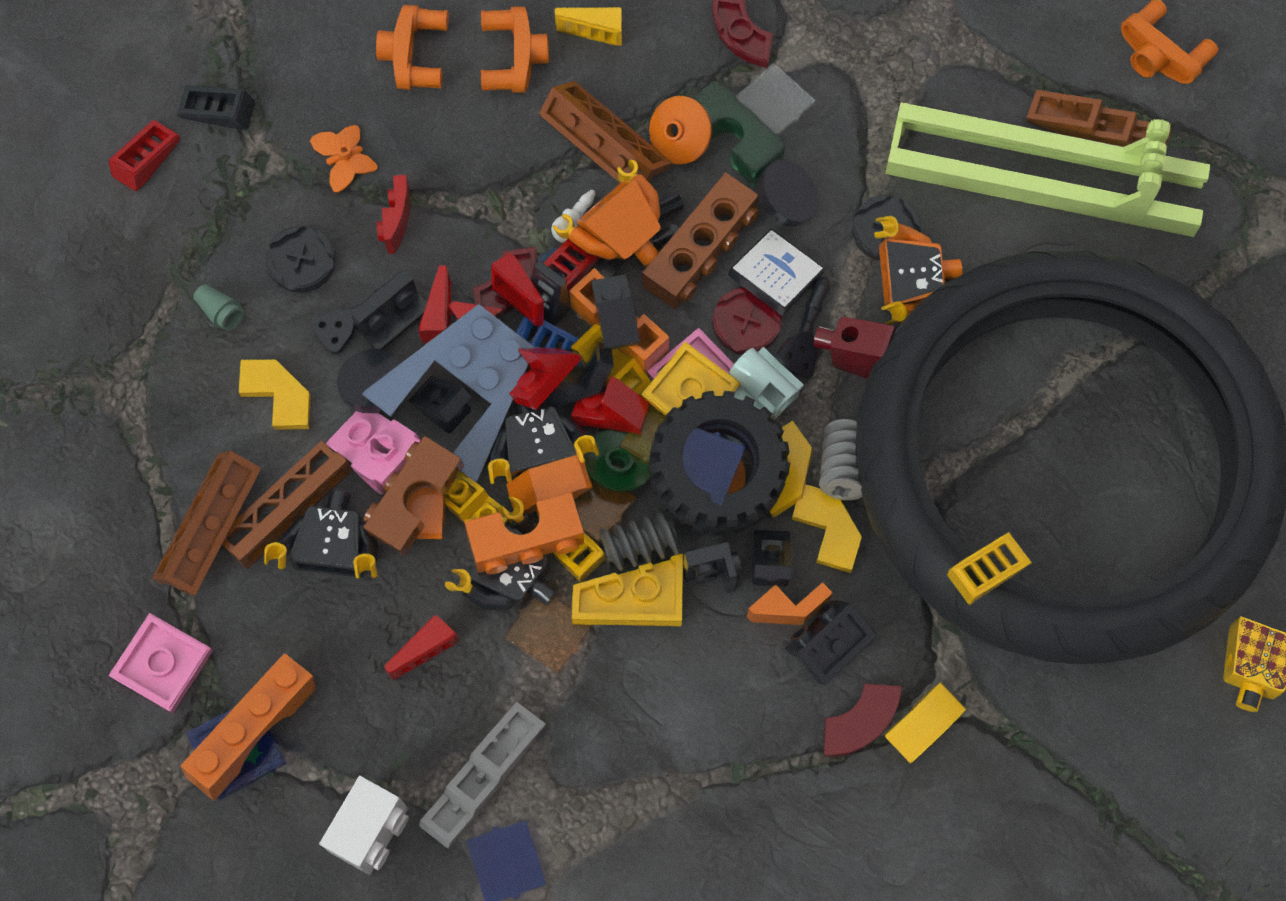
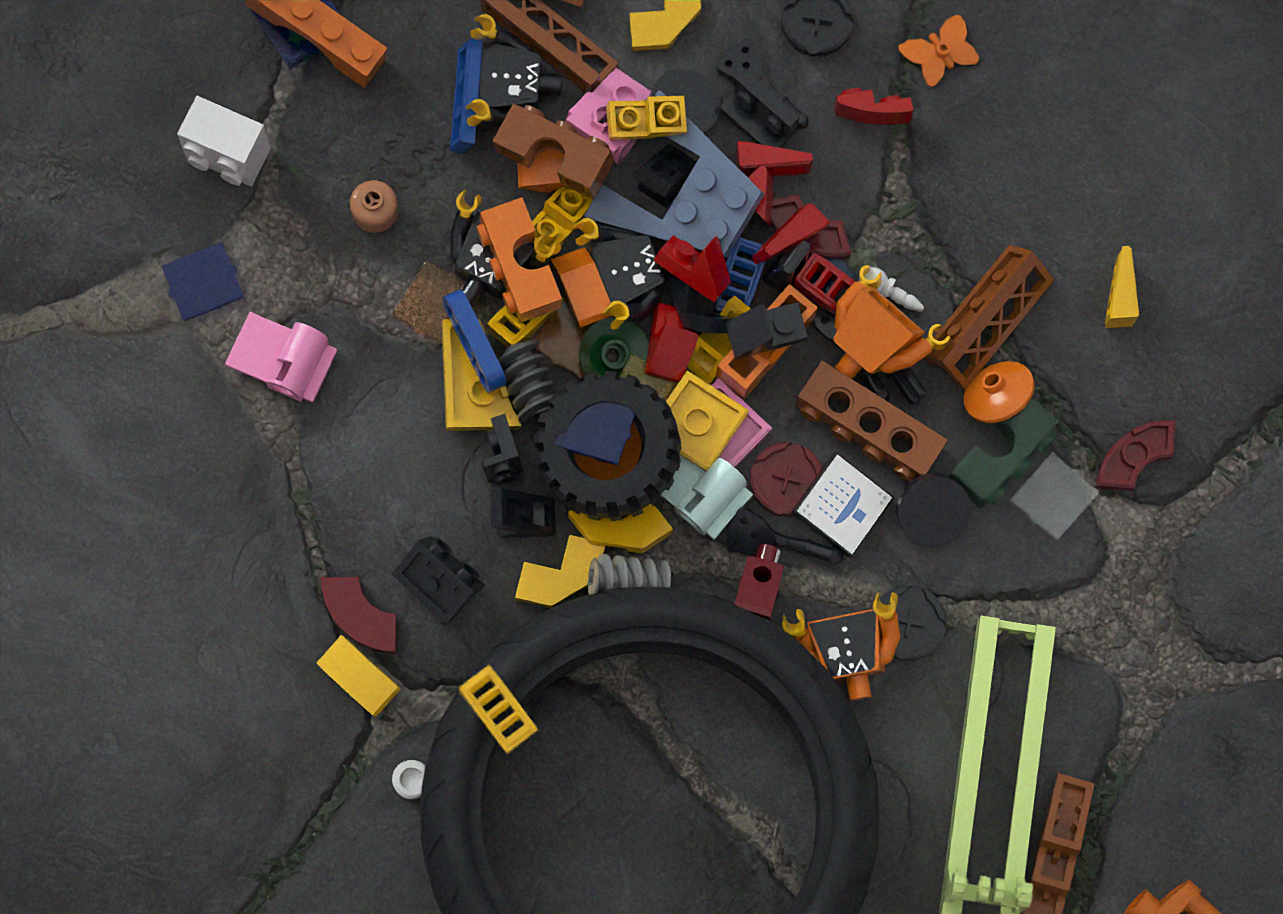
camera: 80 degrees right, 5 degrees up
orange connector [376,5,449,90] -> none
red slope [384,615,459,680] -> none
light grey slope [419,702,546,849] -> none
orange connector [481,6,549,93] -> none
orange slope [747,582,833,625] -> none
none -> bright pink piece [225,312,338,403]
none -> nougat head [349,180,399,233]
none -> white tile [392,760,425,800]
none -> blue beam [442,289,506,393]
none -> blue tile [450,38,483,154]
none -> yellow slope [606,96,687,141]

